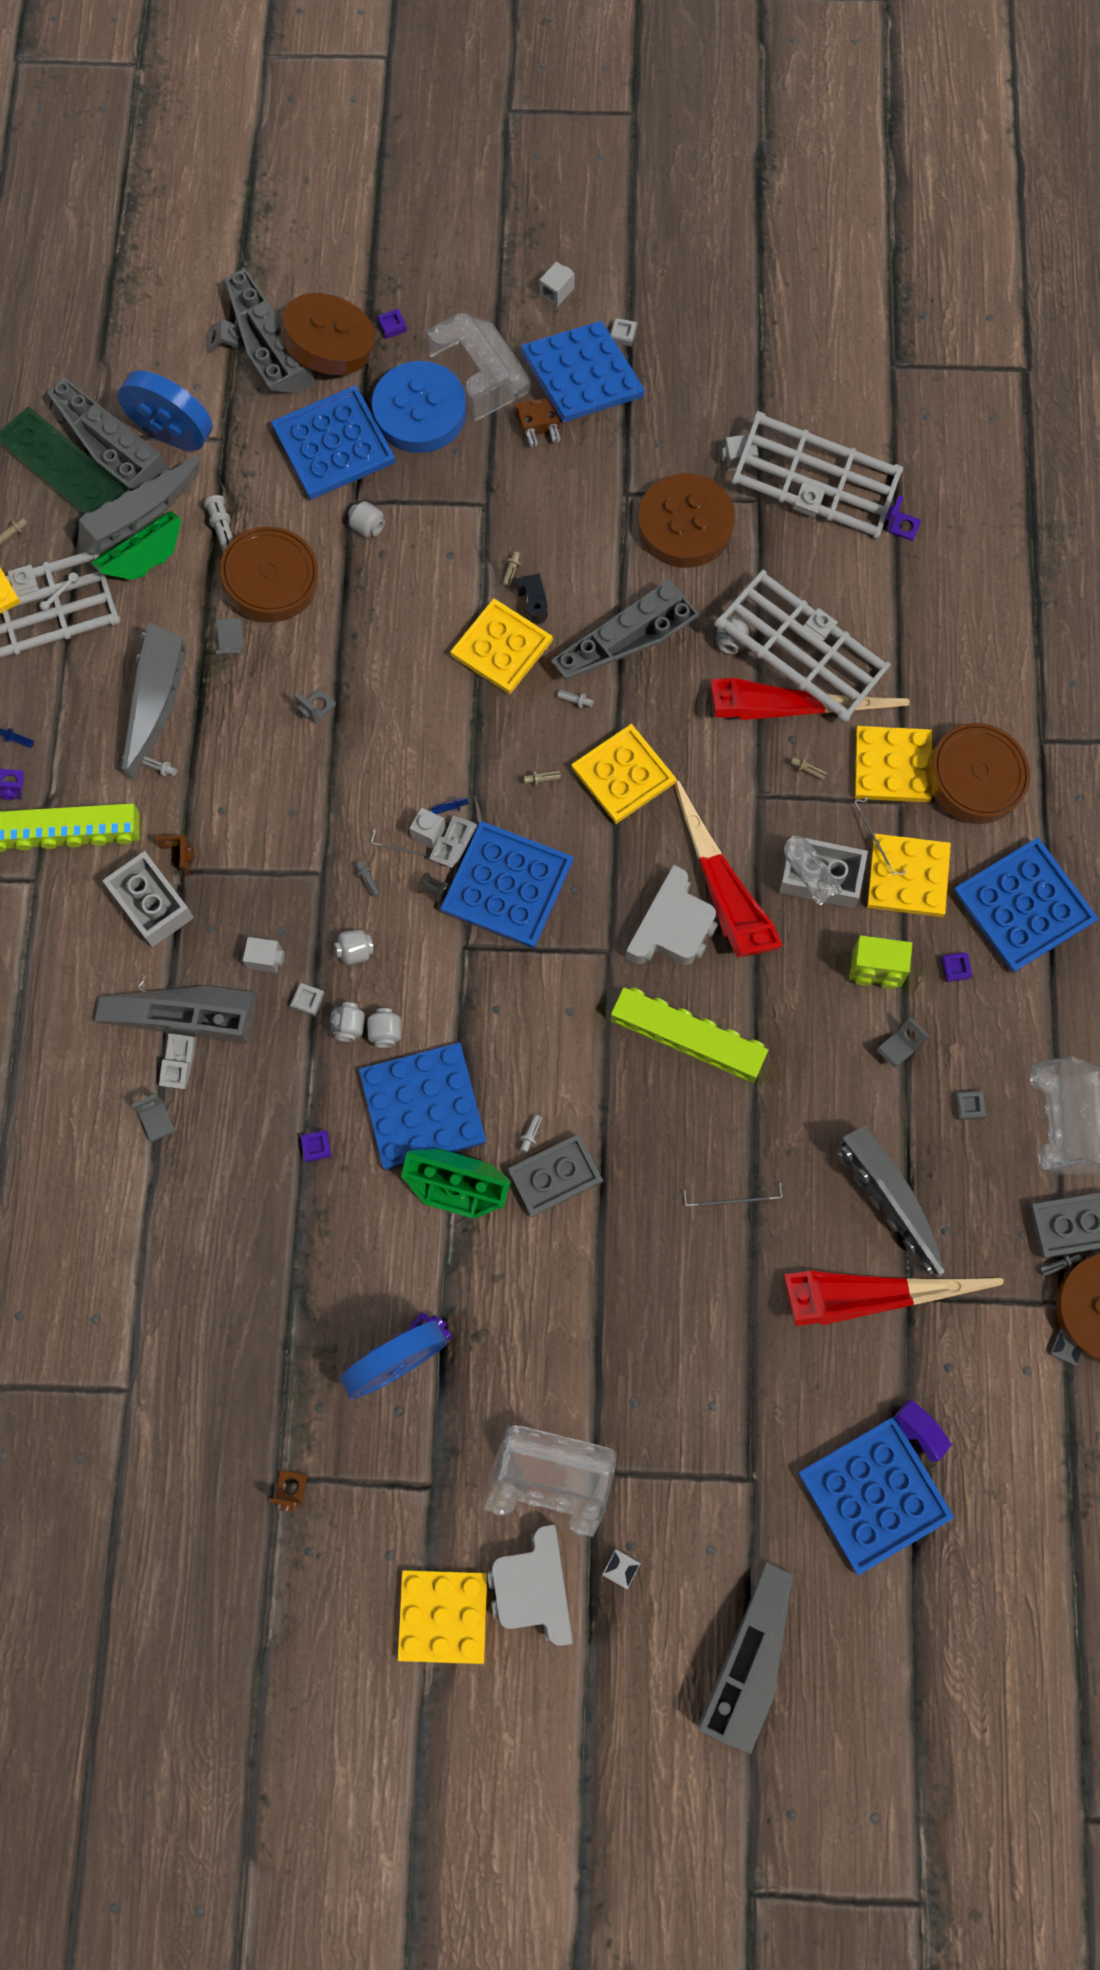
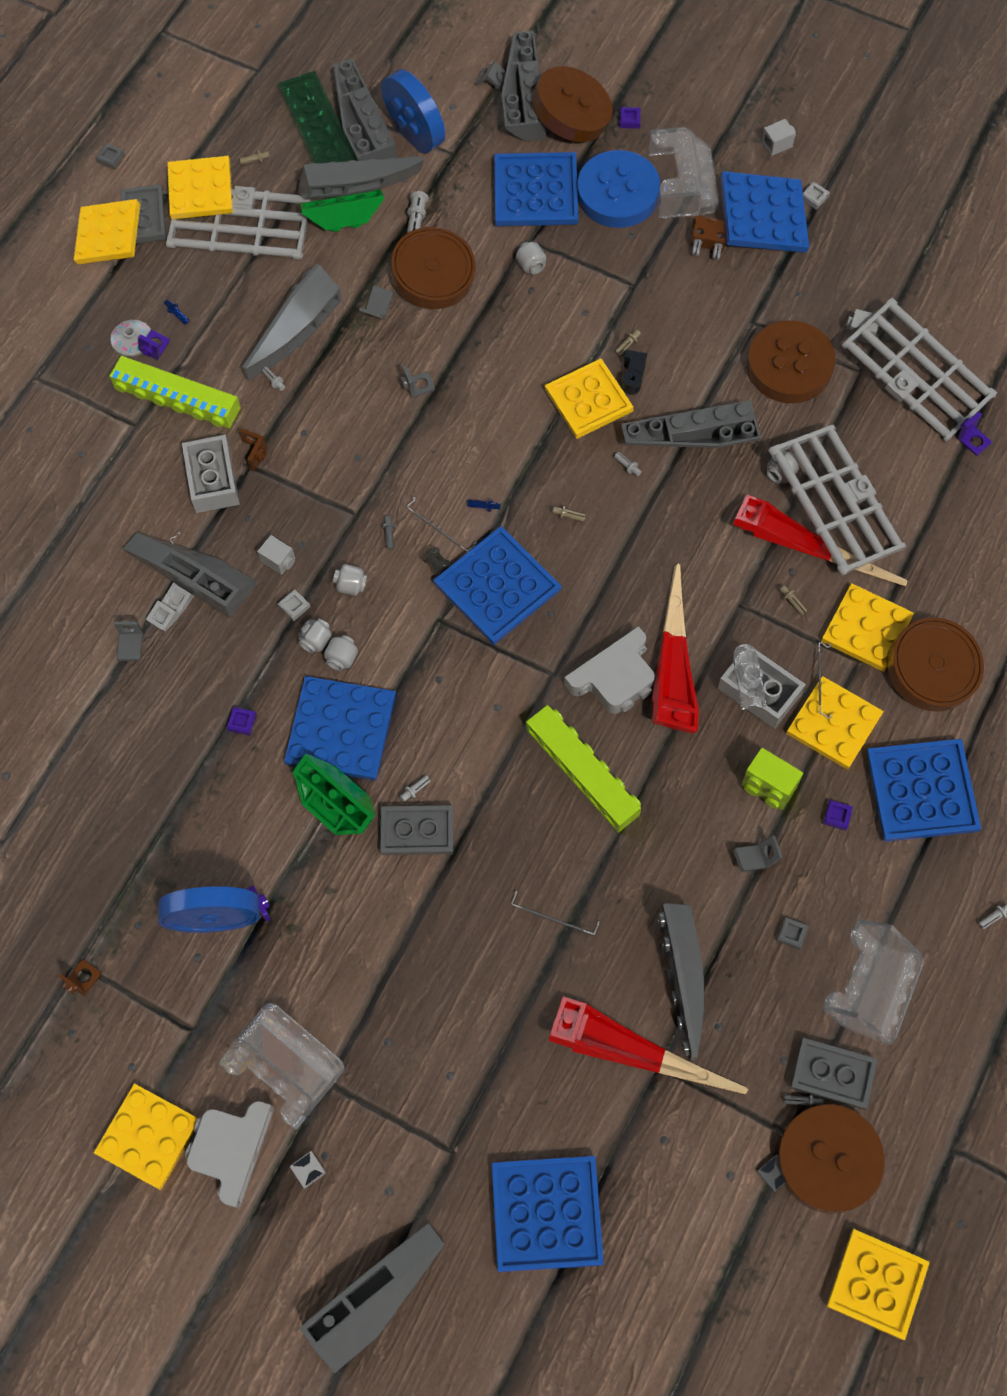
camera: 25 degrees right, 5 degrees down
light grey hinge [40,573,79,611] -> none
light grey brick [409,807,446,849] -> none
light grey slope [429,815,478,868] -> none
yellow plate [571,724,677,824] -> none
dark purple slope [895,1400,952,1462] -> none

